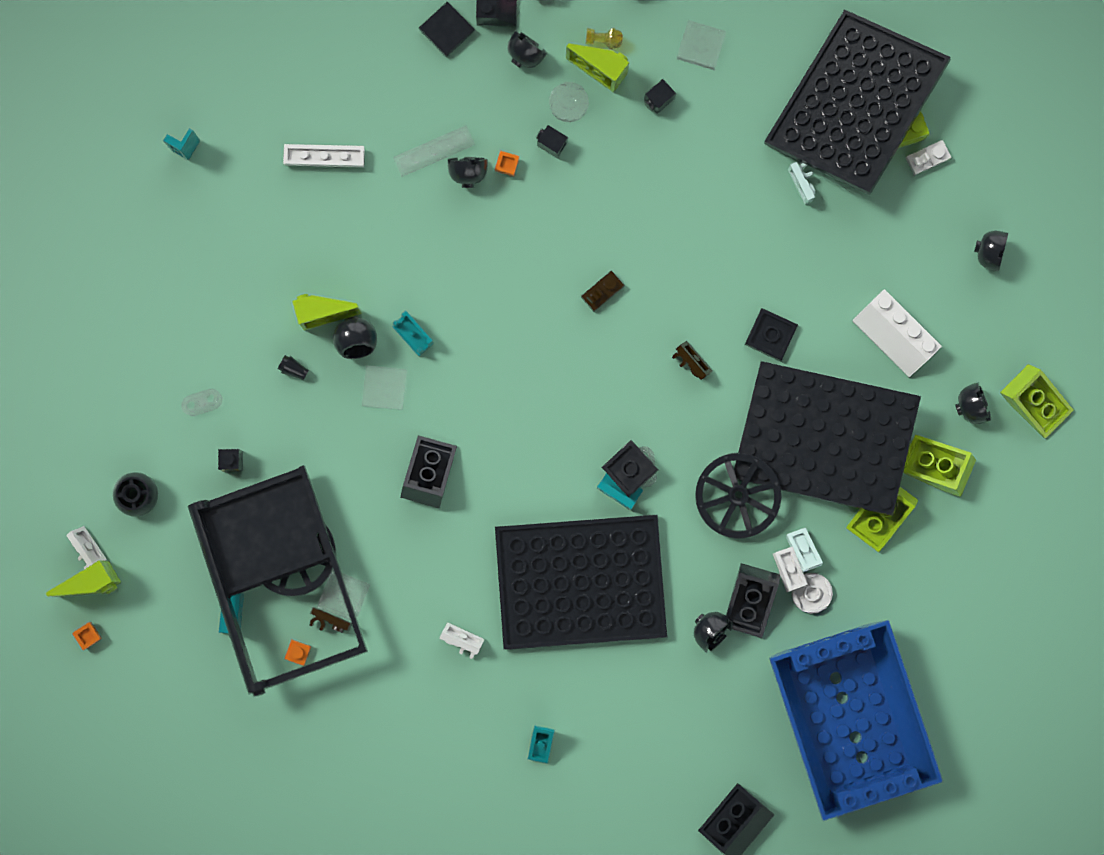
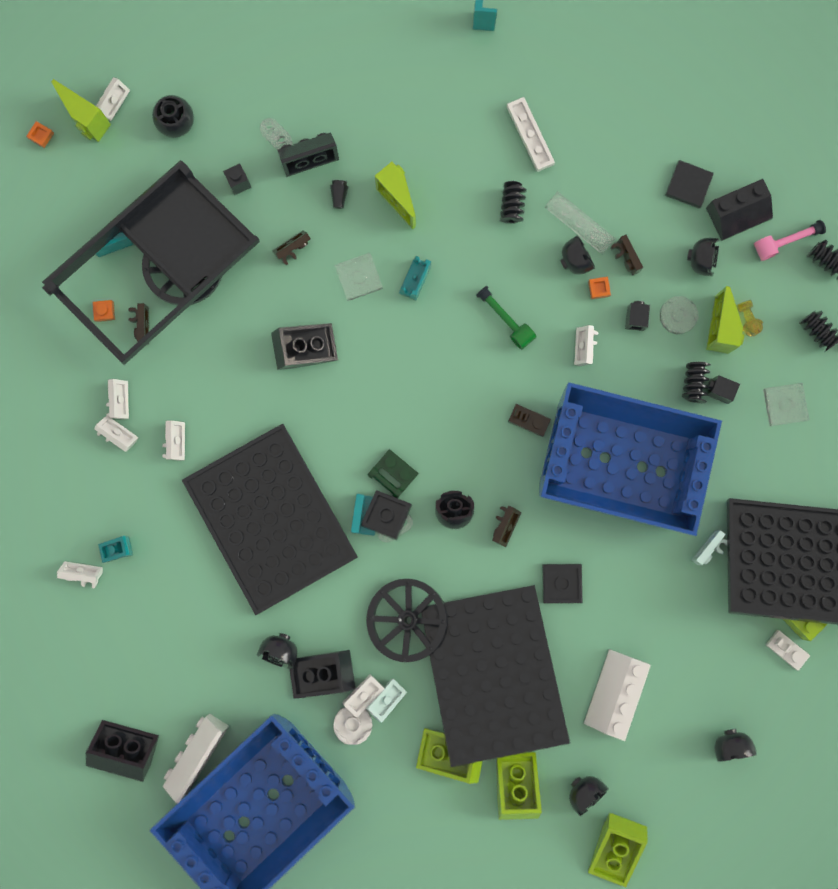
camera: 65 degrees right, 0 degrees up
clear tile [317,570,371,621] -> none
black wheel [333,317,377,359] -> none
none -> white plate [57,561,103,589]
none -> white plate [94,416,139,452]
none -> white plate [106,379,129,419]
none -> white slope [163,714,229,804]
none -> dark brown plate [273,230,311,265]
none -> black slope [278,132,339,177]
none -> dark green plate [367,449,419,498]
none -> black cylinder [436,491,474,529]
none -> green piece [476,286,537,350]
none -> black piece [500,181,527,224]
none -> blue slope [539,382,722,536]
none -> white plate [574,325,598,366]
none -> dark brown plate [610,234,643,275]
none -> black piece [682,362,711,403]

